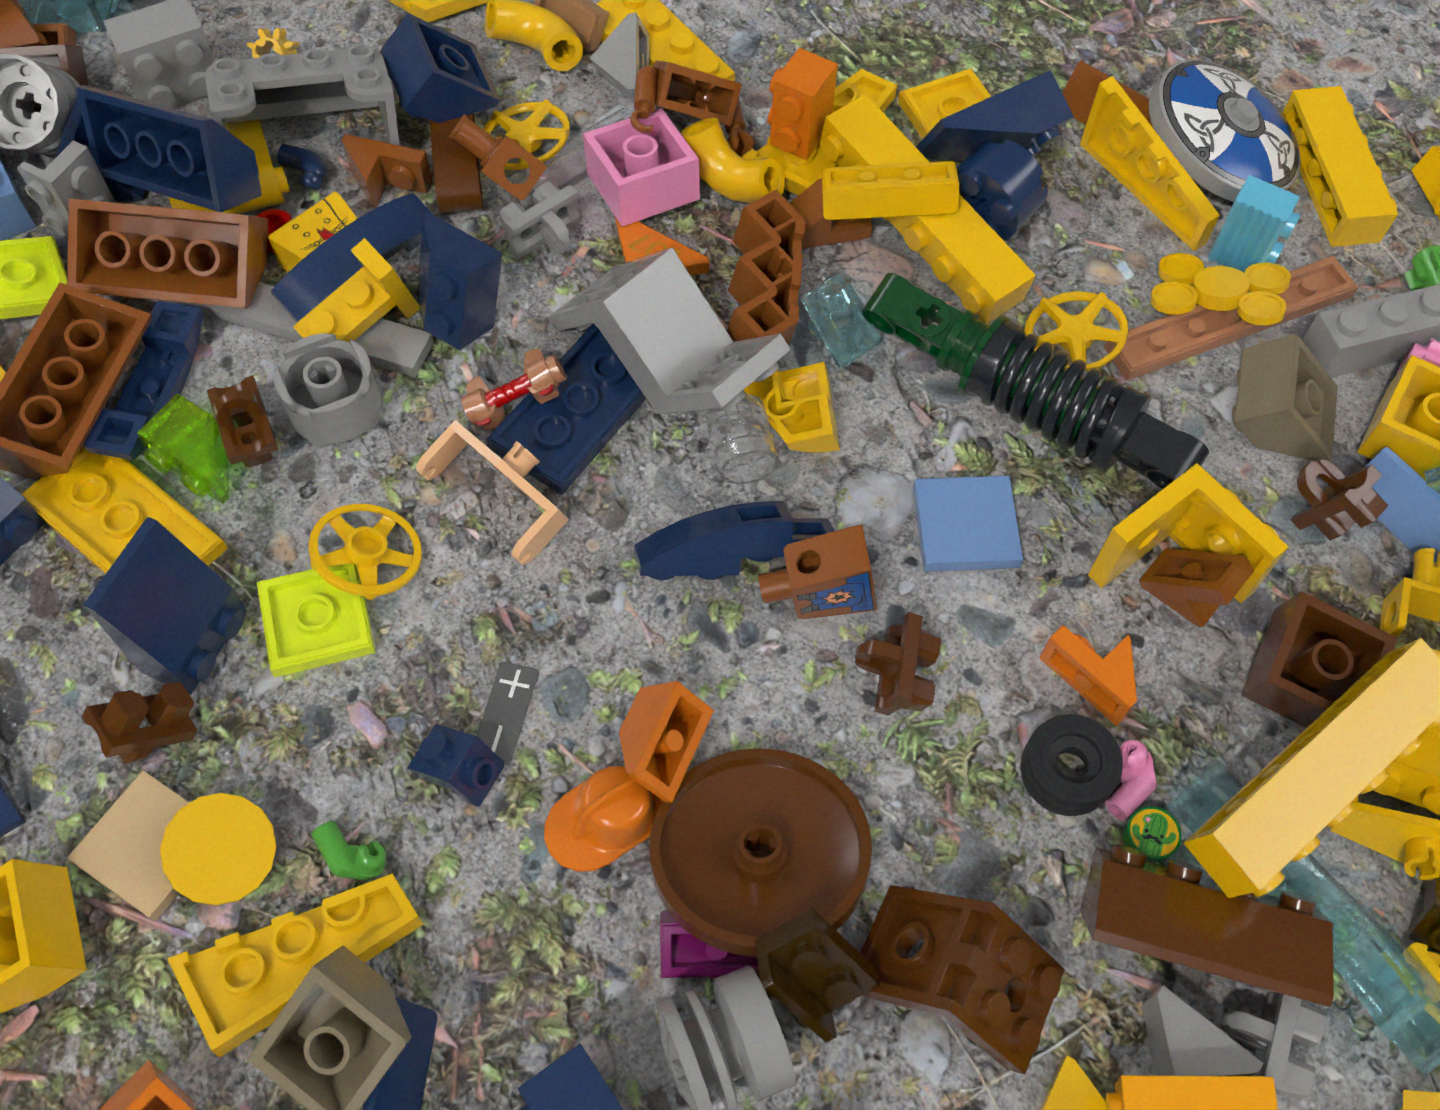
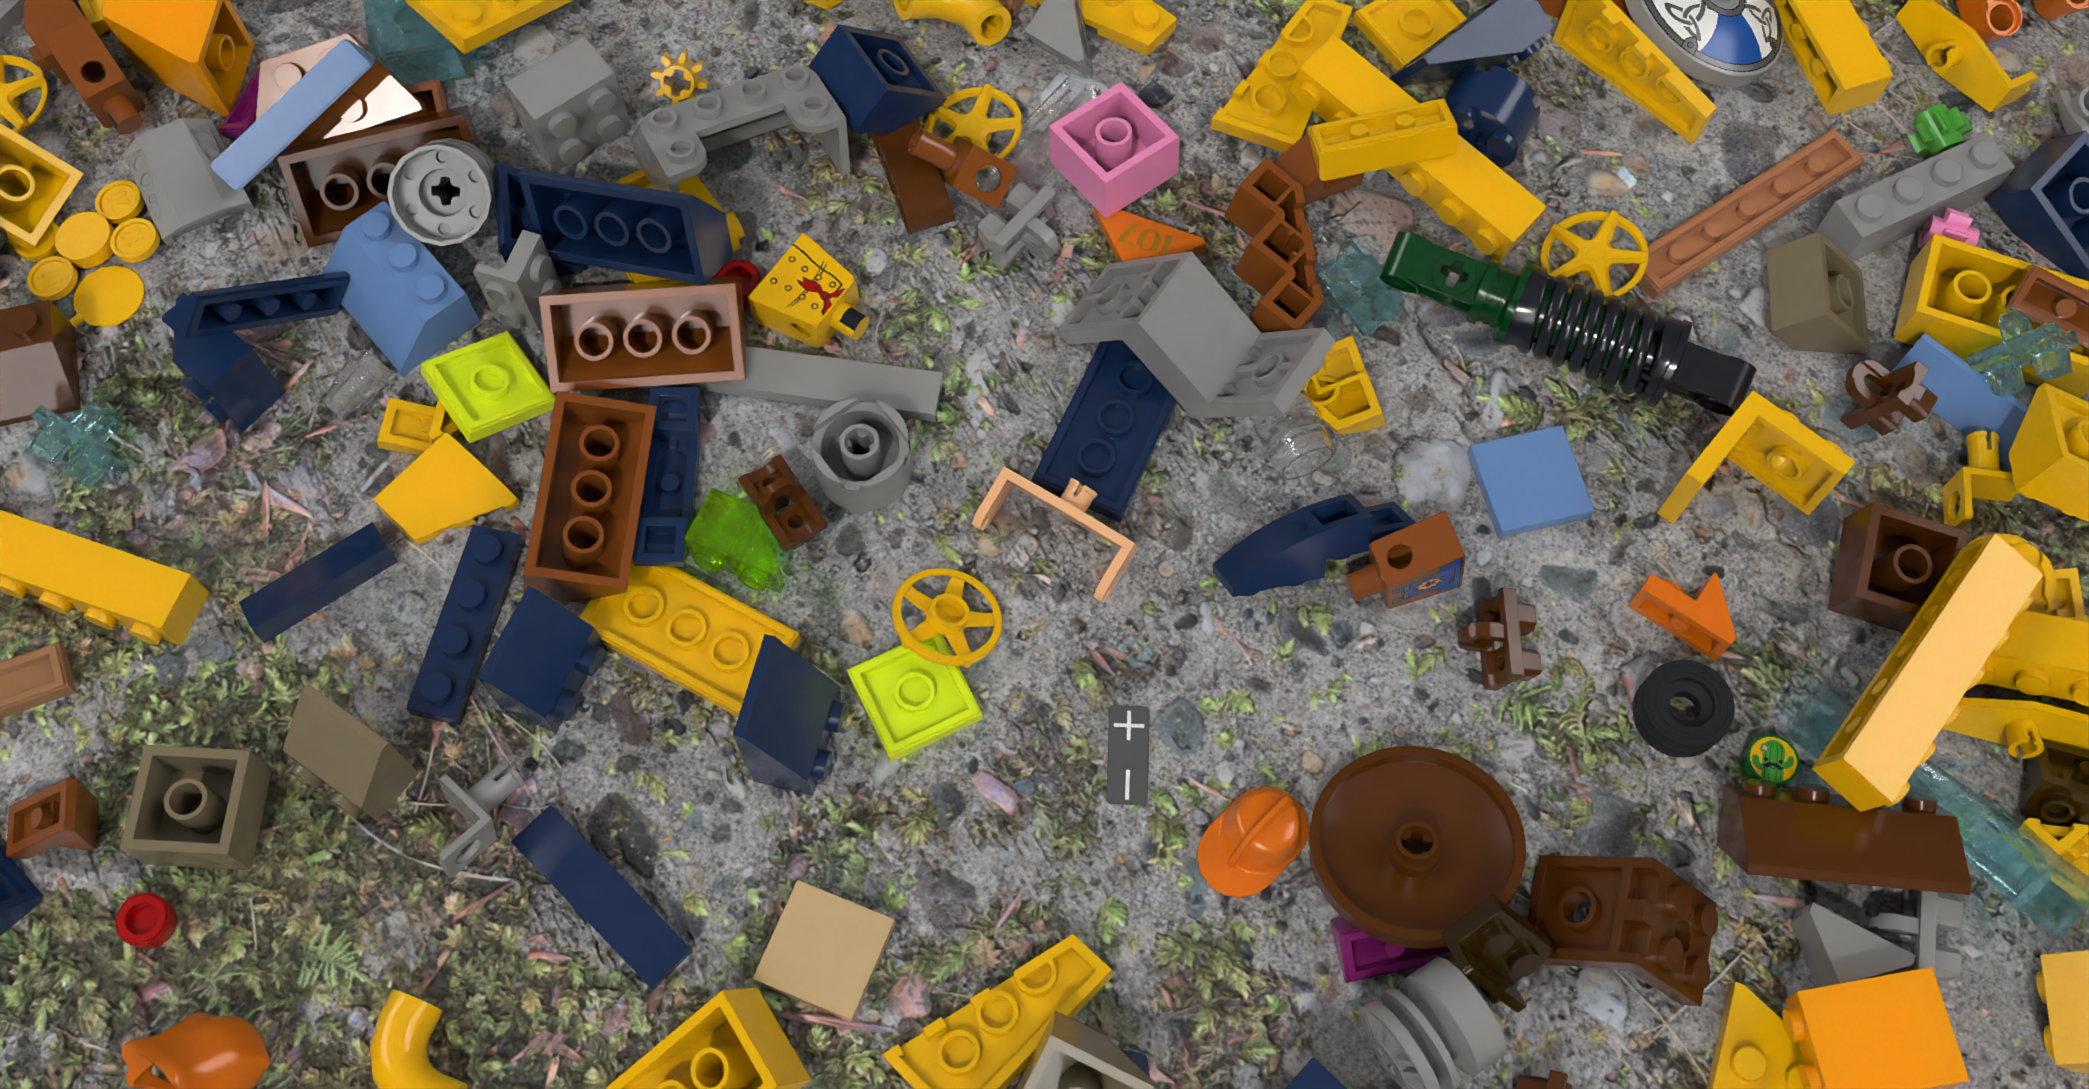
camera: 10 degrees left, 5 degrees up
reddish brown hips [81,682,198,763] -> none
yellow tile [160,793,277,906] -> none
dark blue slope [271,193,432,322] -> none
dark blue arm [277,143,328,190] -> none
yellow bracket [293,238,420,343] -> none
bright green arm [311,821,387,881] -> none
dark orange slope [342,134,433,208] -> none
dark blue bracket [407,724,504,807] -> none
dark blue slope [417,213,502,351] -> none
nougat piece [461,349,567,431] -> none
orange slope [619,681,714,803] -> none
dark orange torso [630,60,755,157] -> none
yellow cylinder [680,118,785,203] -> none
orange brick [767,47,838,160] -> none
bright pink arm [1105,740,1157,821] -> none
dark orange slope [1139,548,1254,627] -> none
yellow piece [1150,253,1291,326] -> none
medium azure brick [1208,175,1301,273] -> none

